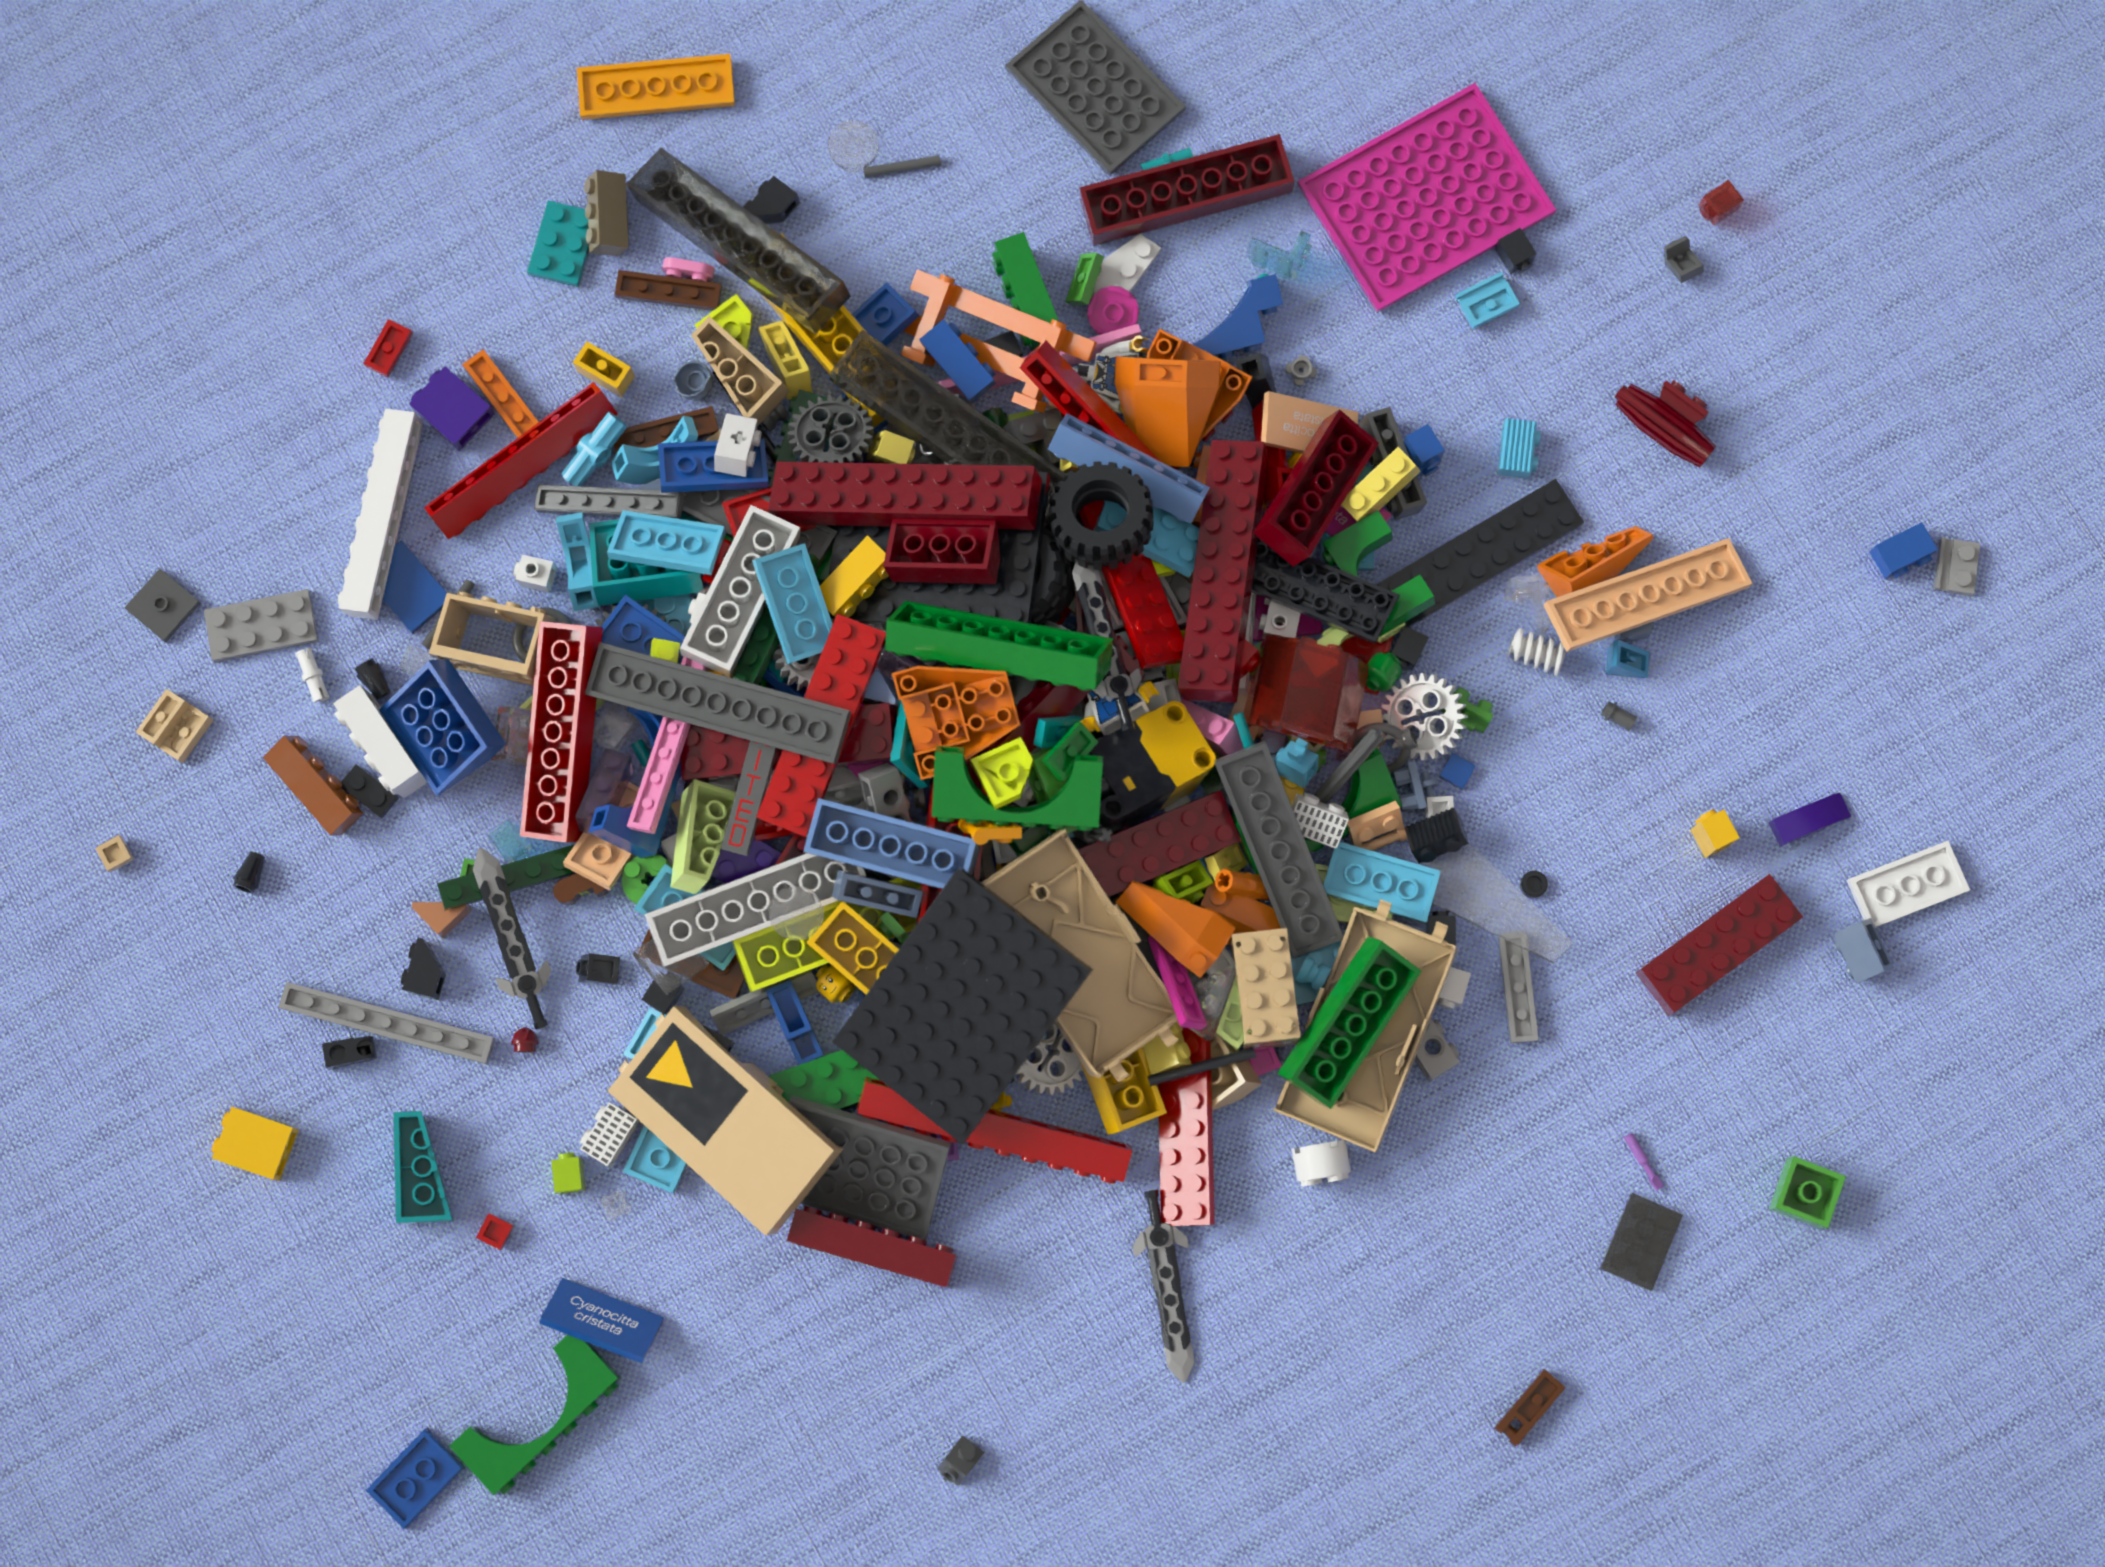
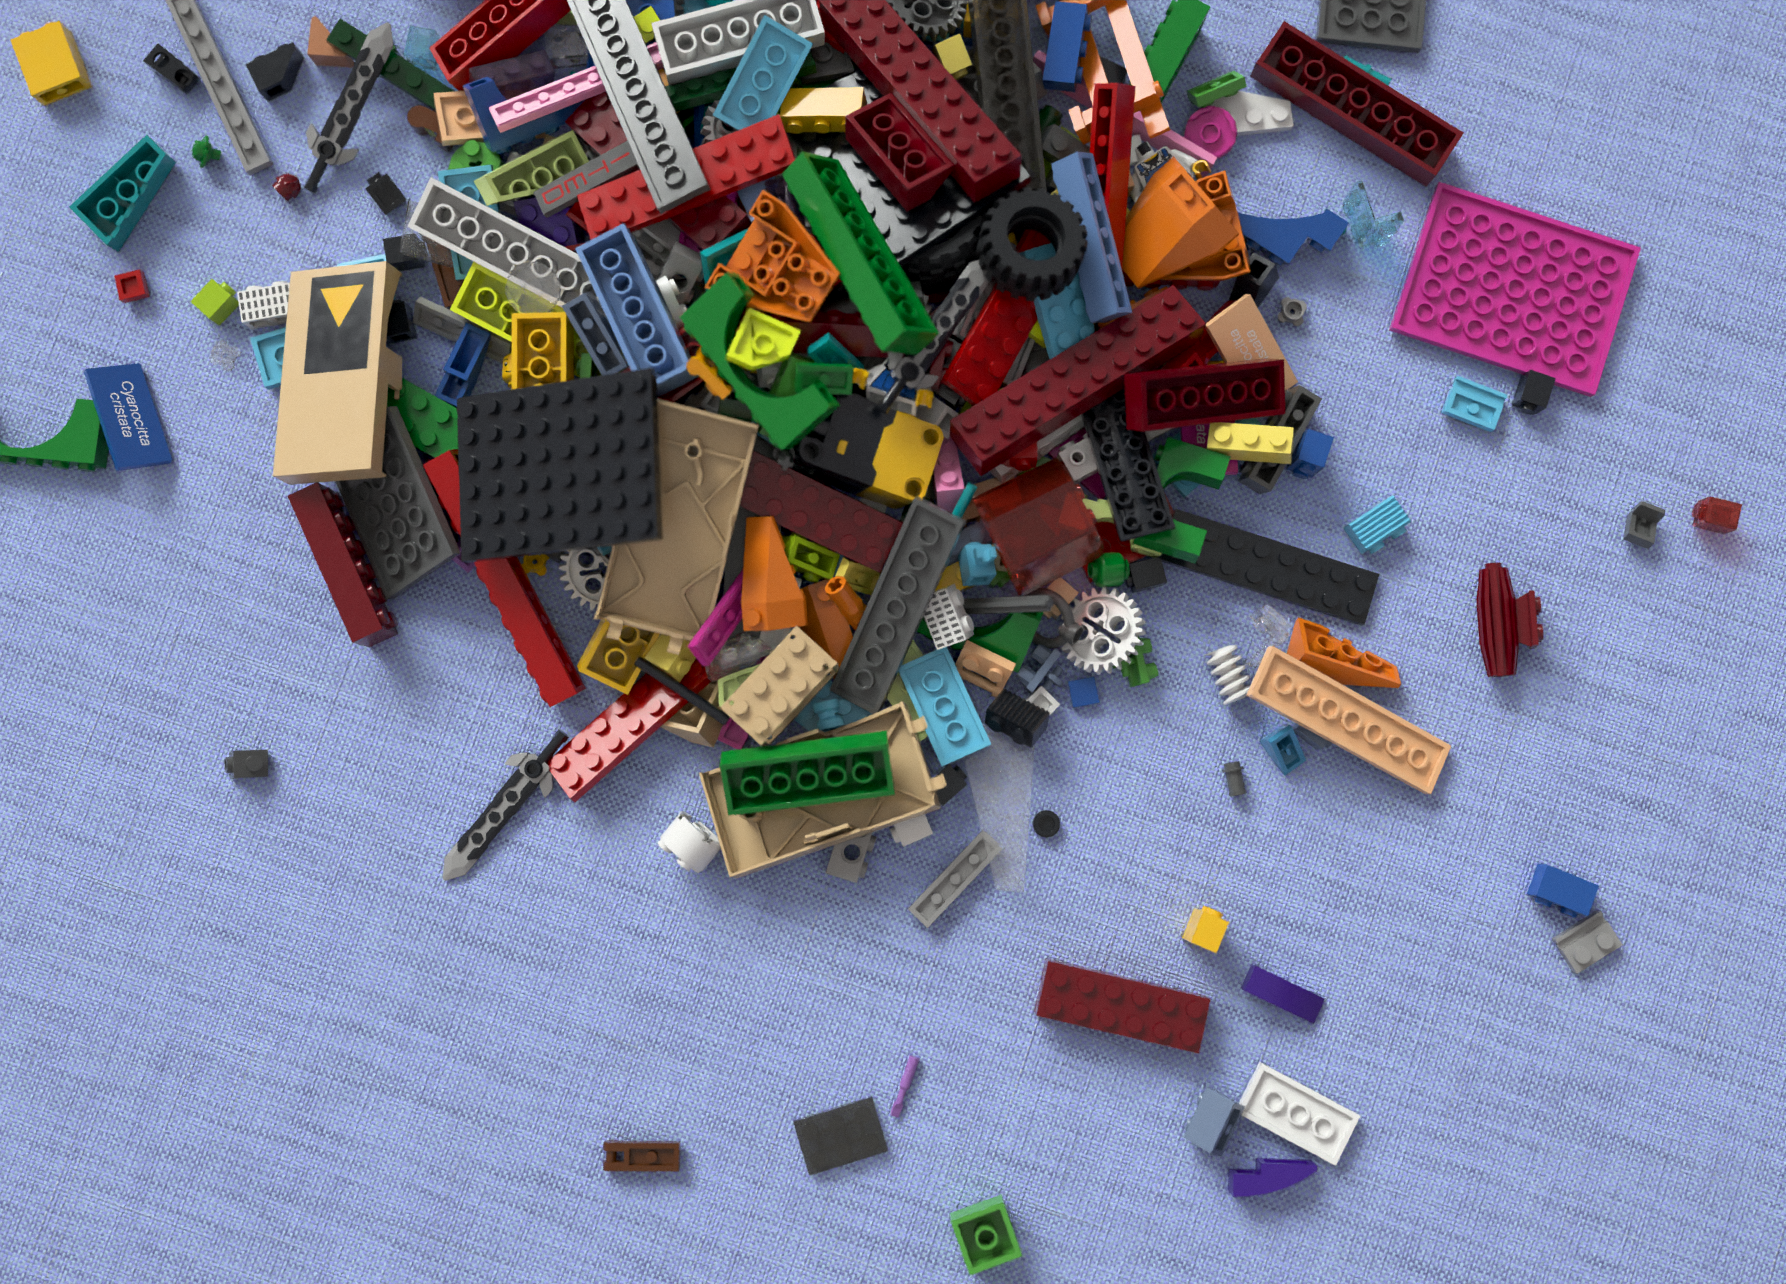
camera: 50 degrees right, 5 degrees up
none -> green plant [192,135,221,168]
none -> white plate [656,276,687,330]
none -> dark purple slope [1228,1158,1317,1197]

